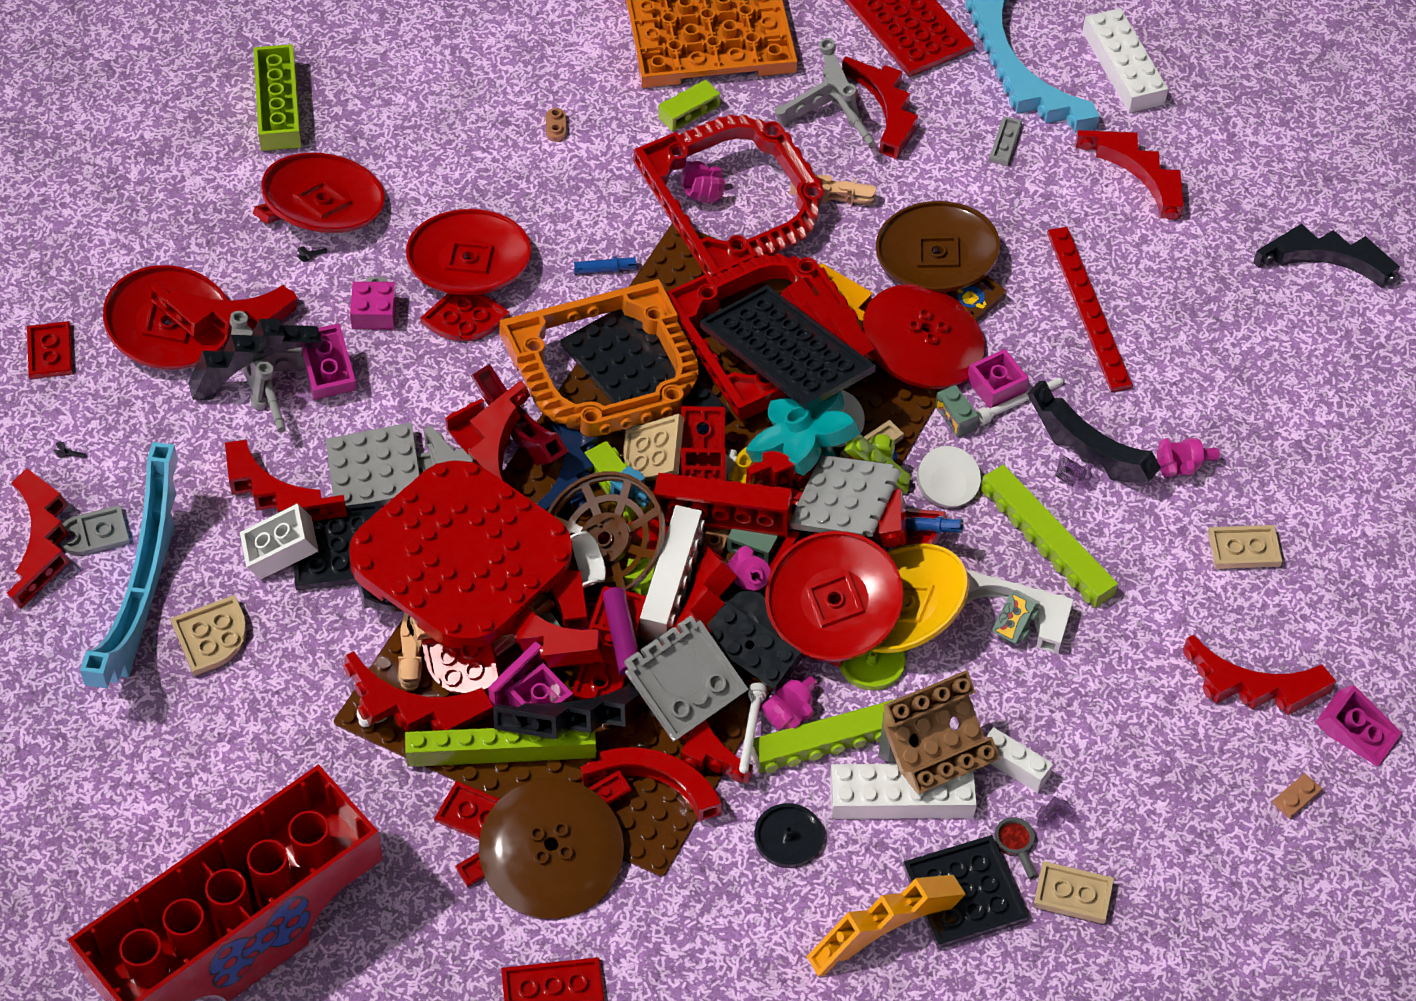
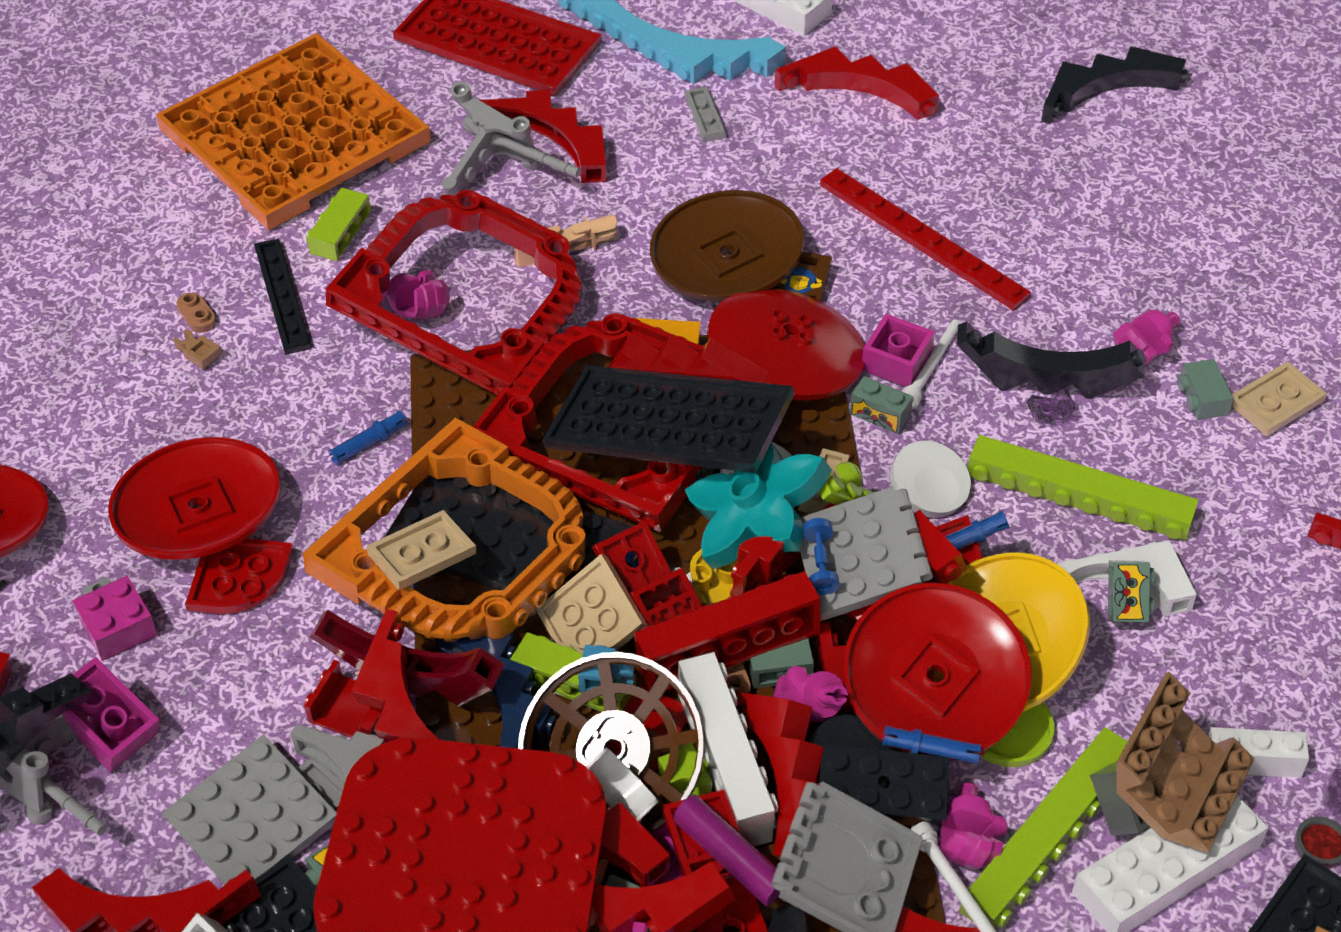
camera: 30 degrees left, 5 degrees down
none -> medium nougat plate [173,329,222,369]
none -> black tile [254,238,311,355]
none -> tan plate [367,510,476,590]
none -> blue wheel [803,518,840,595]
none -> blue pin [882,725,981,765]
none -> sand green brick [1177,359,1234,420]

